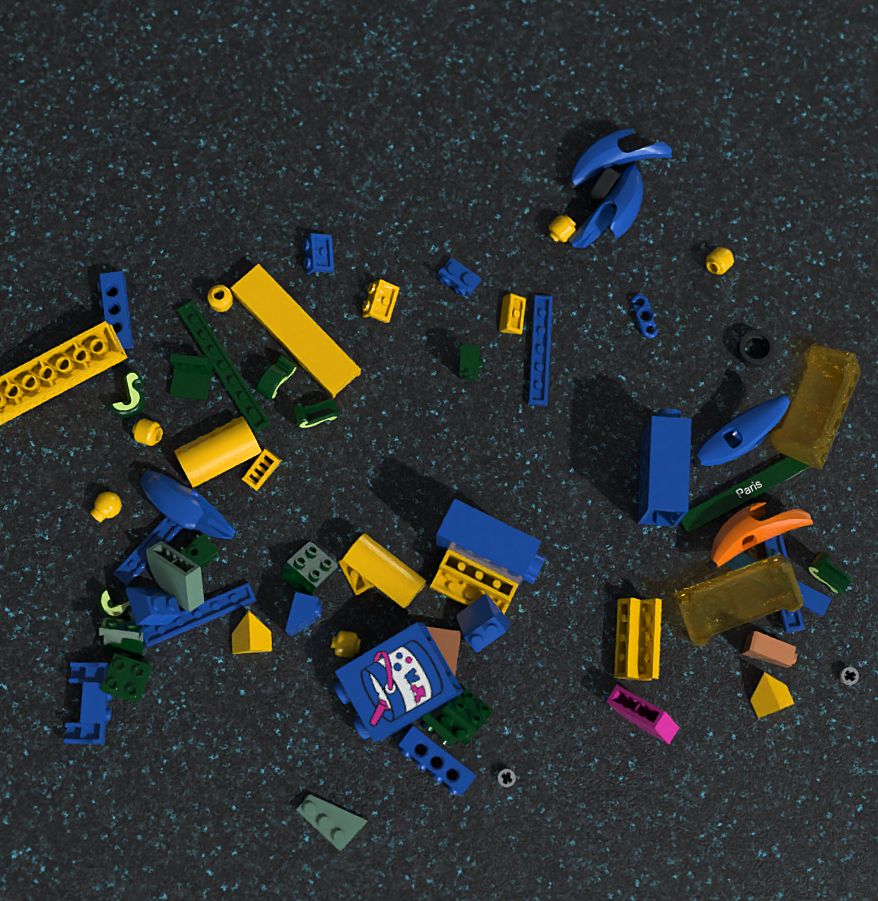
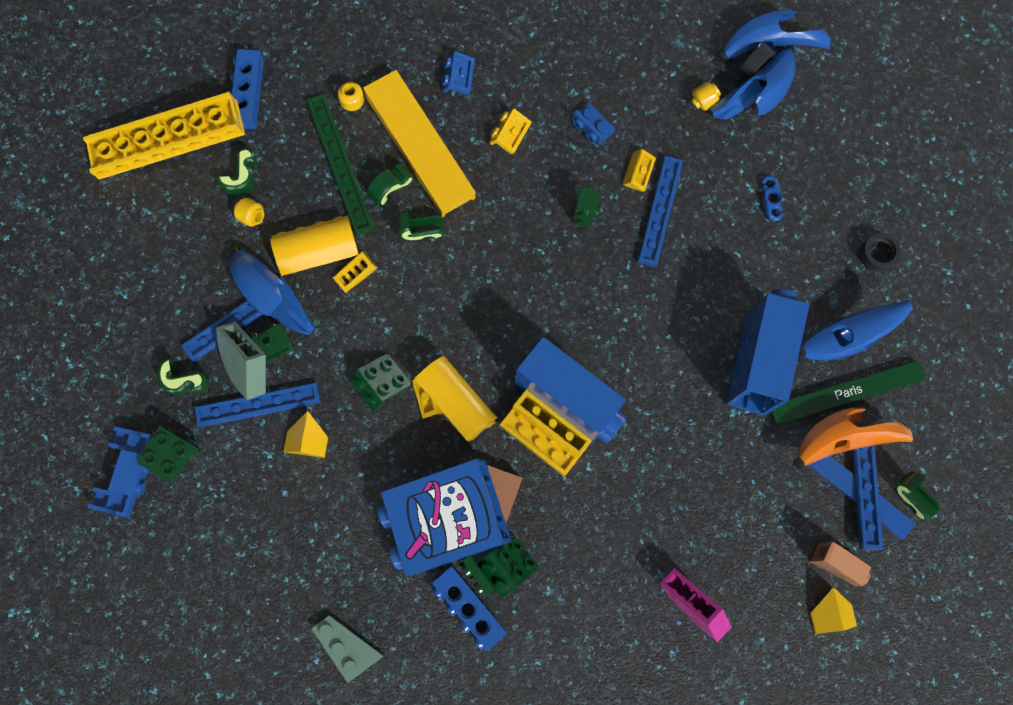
camera: 10 degrees right, 0 degrees up
yellow piece [90,491,122,523] -> none
dark green bracket [99,617,144,658] -> none
blue slope [126,587,181,625] -> none
dark green bracket [170,352,213,400] -> none
blue slope [285,592,323,636] -> none
yellow head [331,631,361,658] -> none
blue slope [456,593,511,653] -> none
light grey bush [498,769,516,787] -> none
yellow brick [614,598,662,680] -> none
clear yellow windscreen [671,553,805,647] -> none
yellow head [706,247,734,275] -> none
clear yellow windscreen [771,344,861,470] -> none
light grey bush [839,667,859,685] -> none

